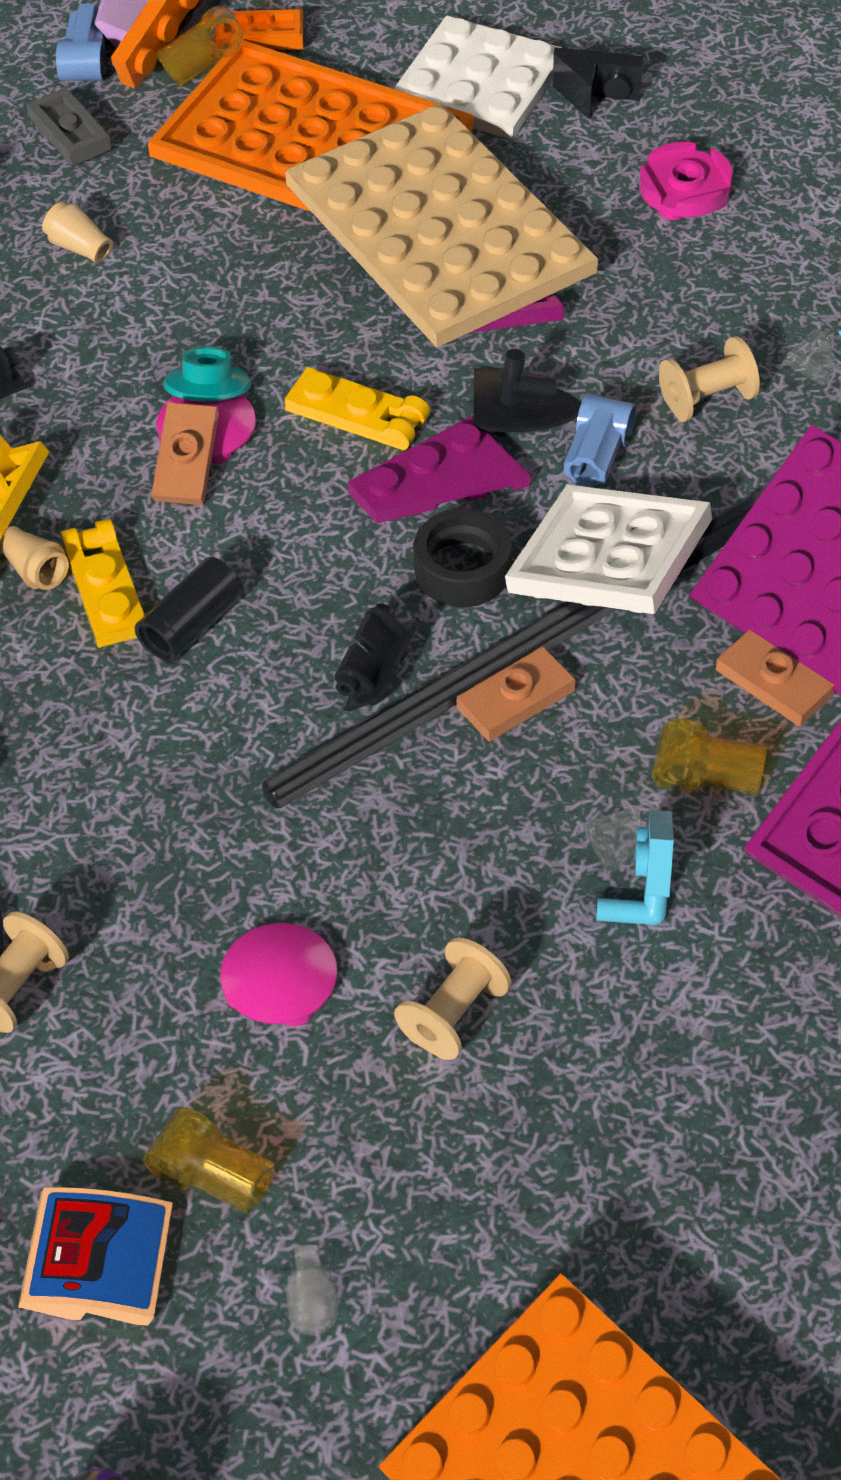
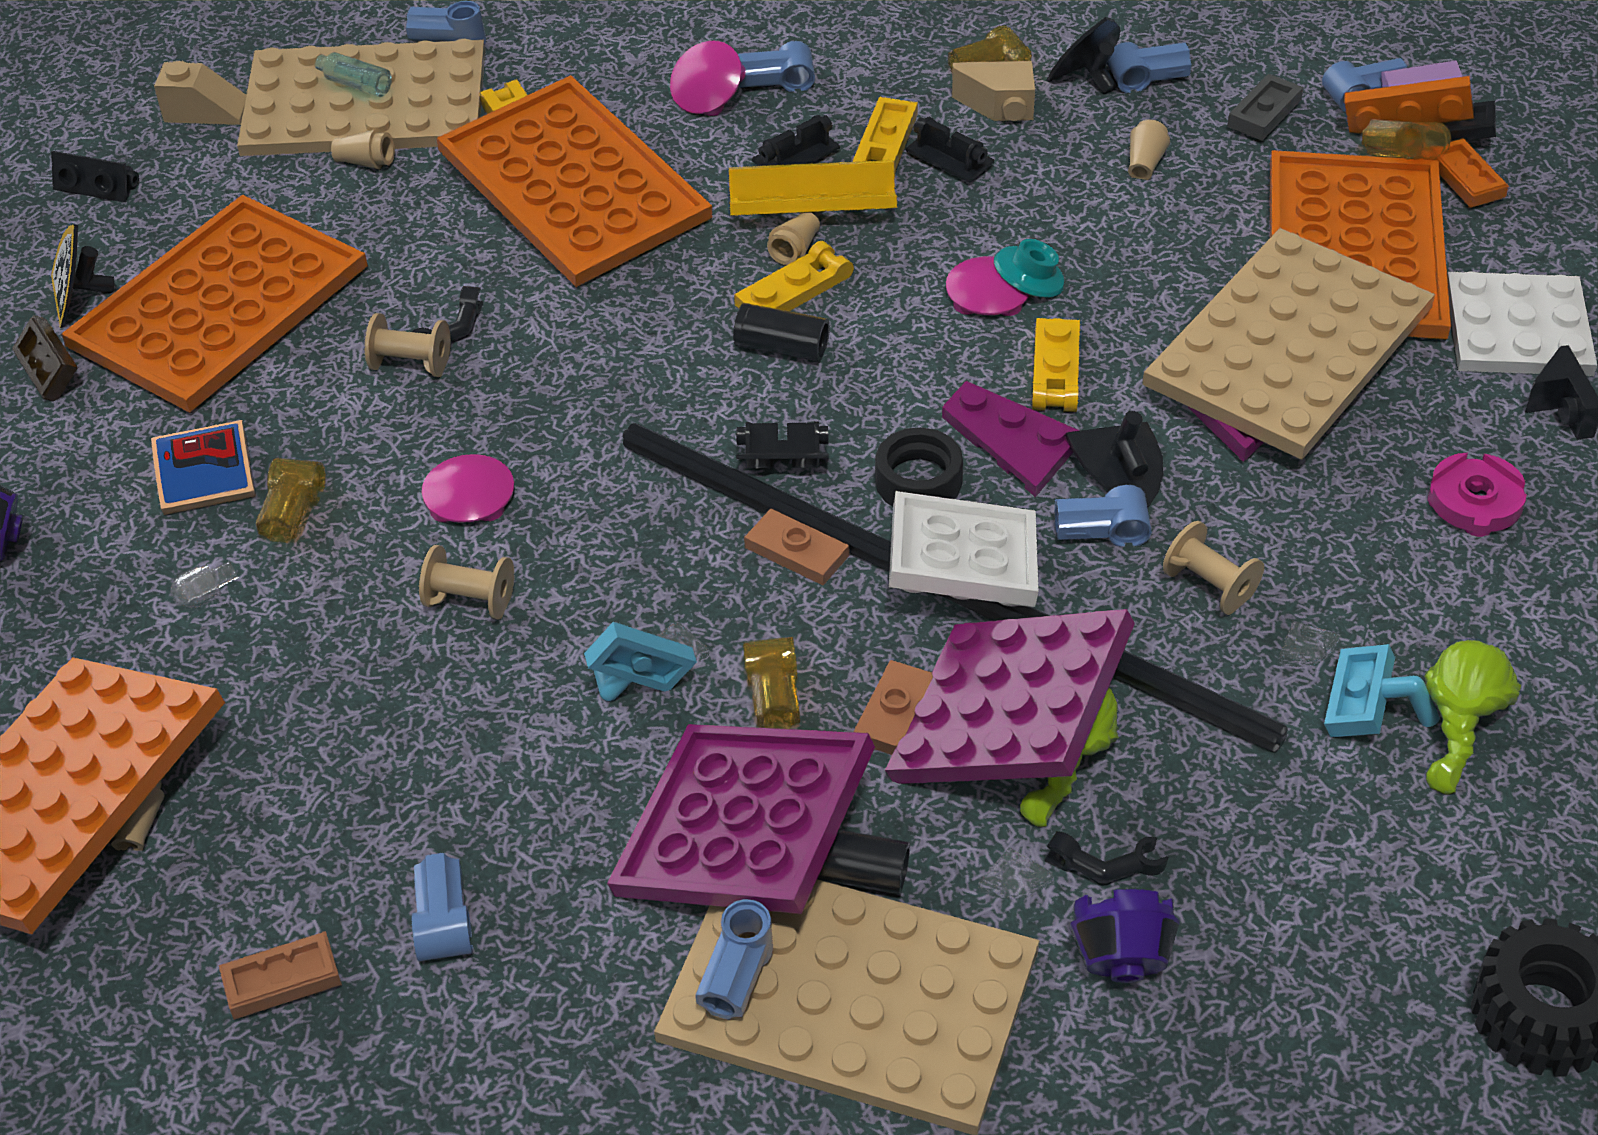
camera: 70 degrees right, 5 degrees down
nougat plate [151,402,219,506] -> none

